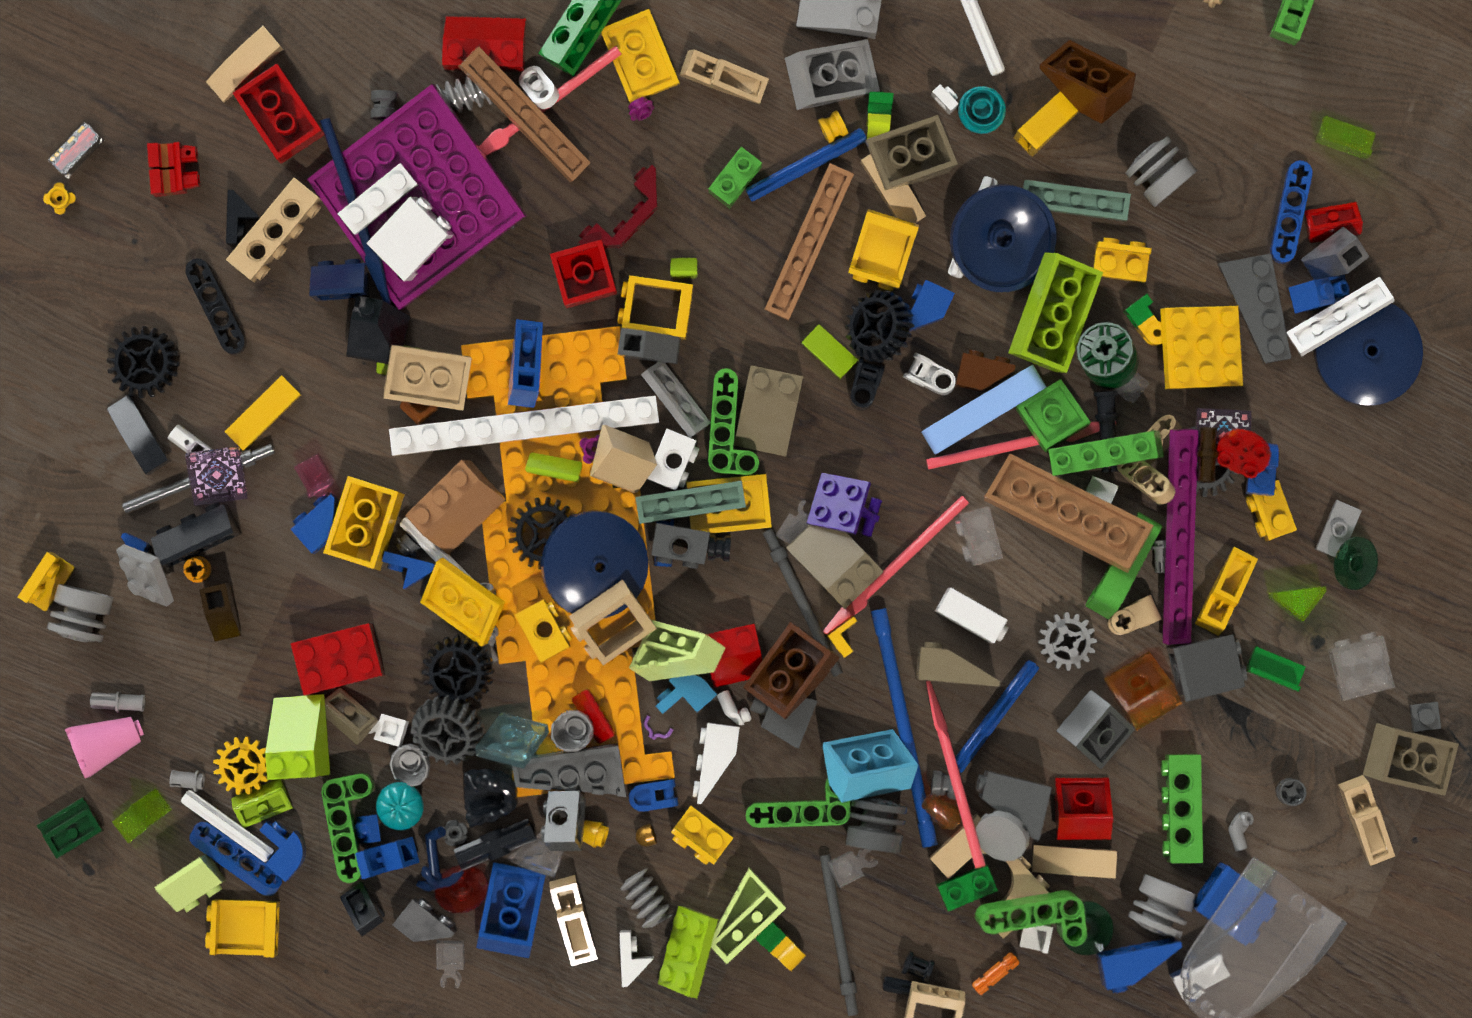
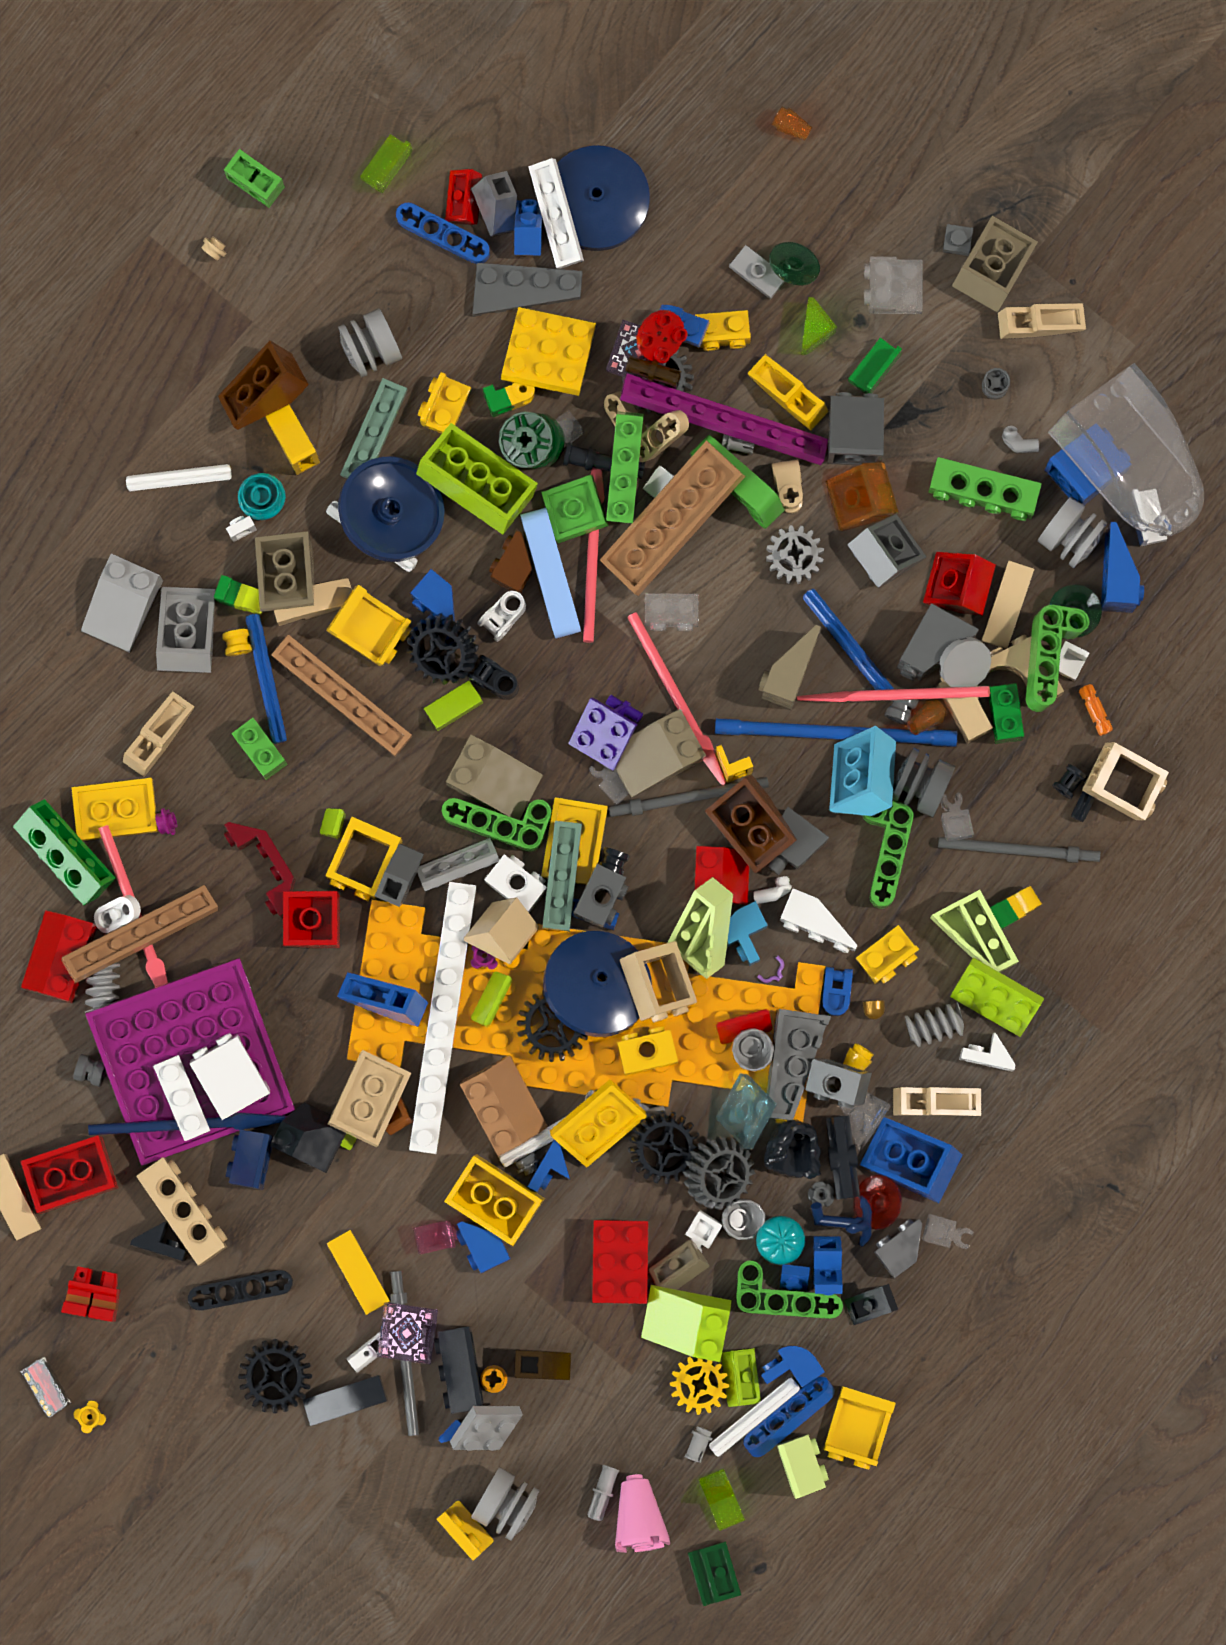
camera: 75 degrees left, 5 degrees down
white window [934,588,1009,643] -> none

